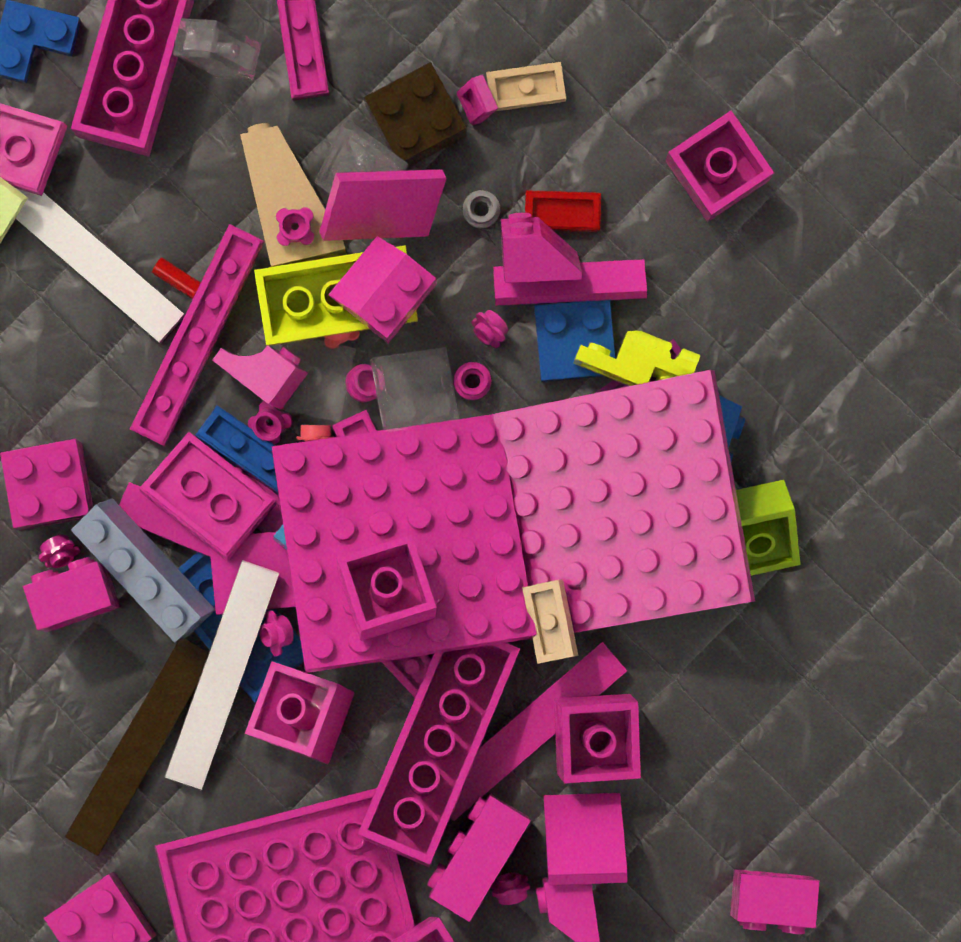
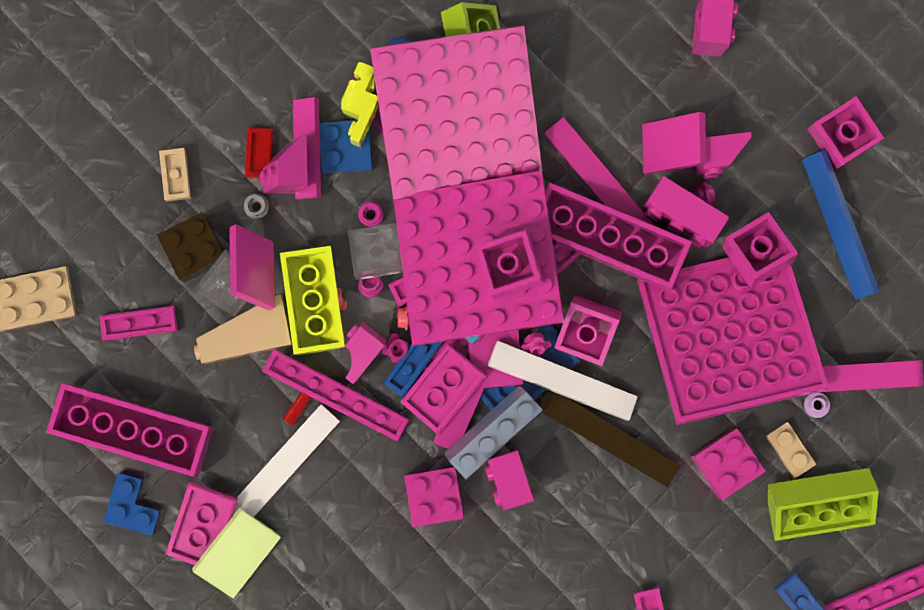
camera: 85 degrees left, 0 degrees up
dark pink plate [39,535,80,568] -> none
clear brick [173,18,261,80] -> none
dark pink plate [276,207,314,246] -> none
dark pink slope [329,236,437,344] -> none
dark pink tile [456,75,498,126] -> none
dark pink plate [471,310,508,348] -> none
tan plate [522,579,578,664] -> none
dark pink brick [554,694,641,784] -> none
dark pink brick [665,110,774,222] -> none

